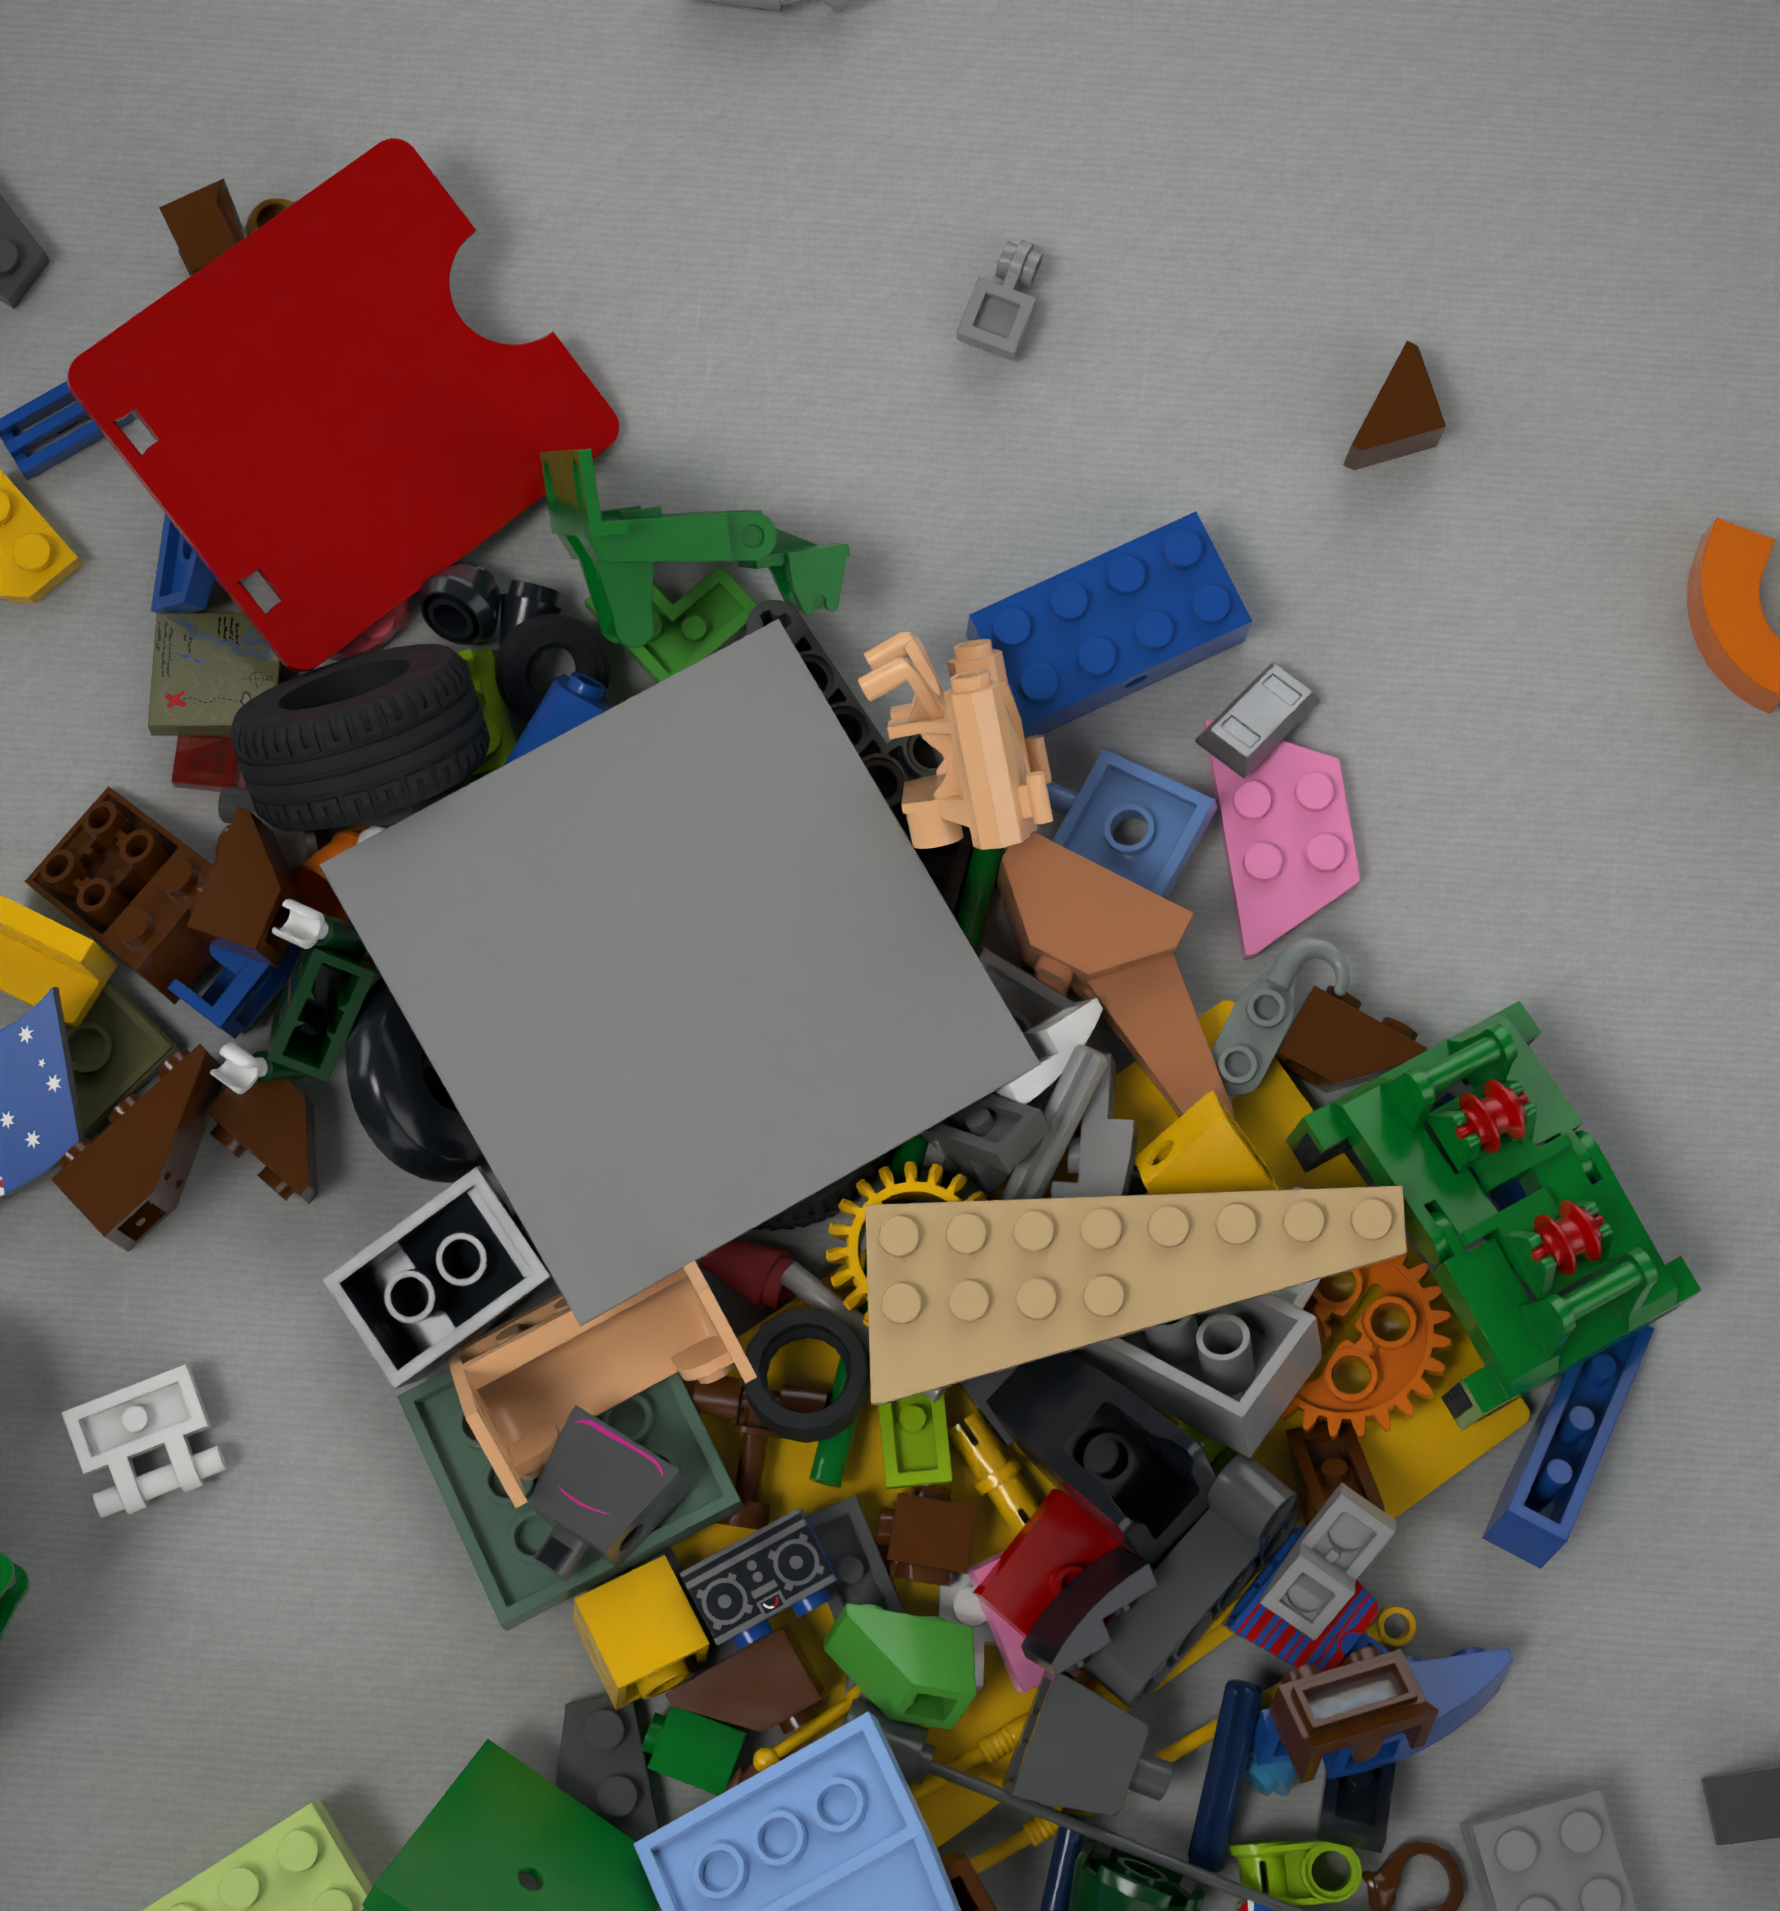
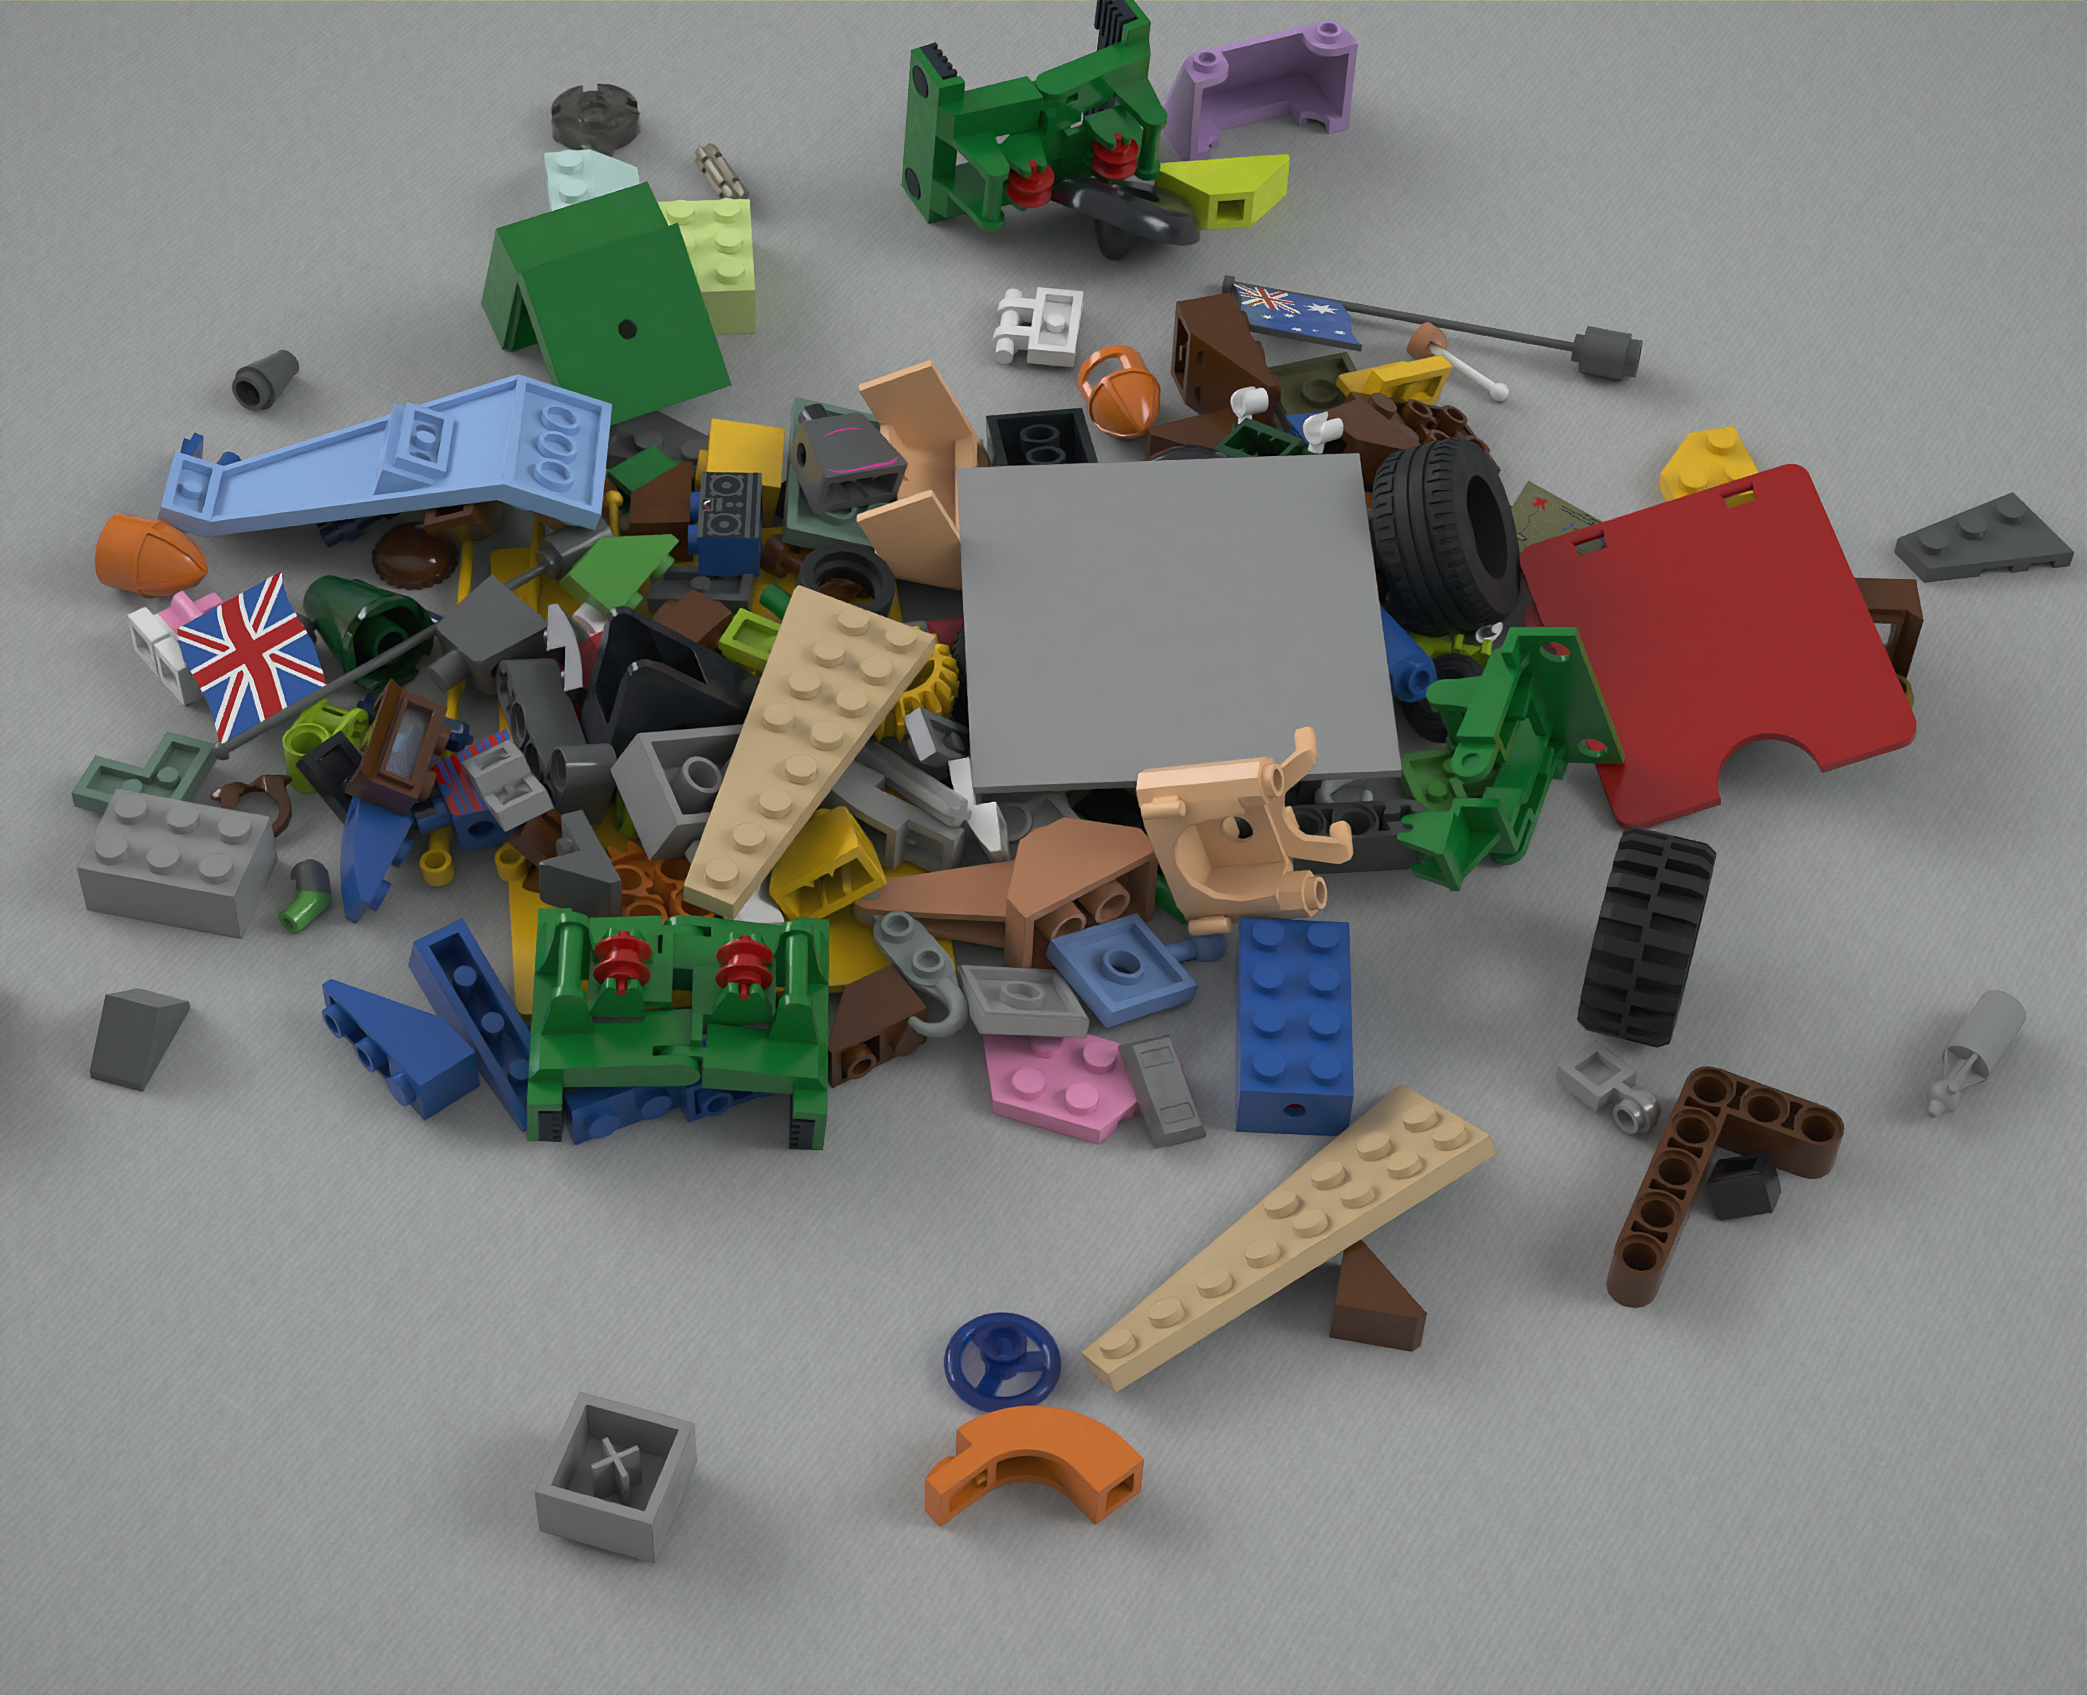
camera: 120 degrees right, 30 degrees down
none -> arm [278,859,332,934]
none -> blue slope [322,979,480,1120]
none -> dark grey slope [539,810,622,918]
none -> clear blue piece [944,1312,1062,1413]
none -> light grey plate [955,965,1090,1038]
none -> orange helmet [1077,345,1161,439]
none -> tan wing [1082,1084,1497,1393]
none -> black tyre [1577,827,1717,1048]
none -> reddish brown beam [1606,1066,1844,1308]
none -> black slope [1707,1152,1781,1220]

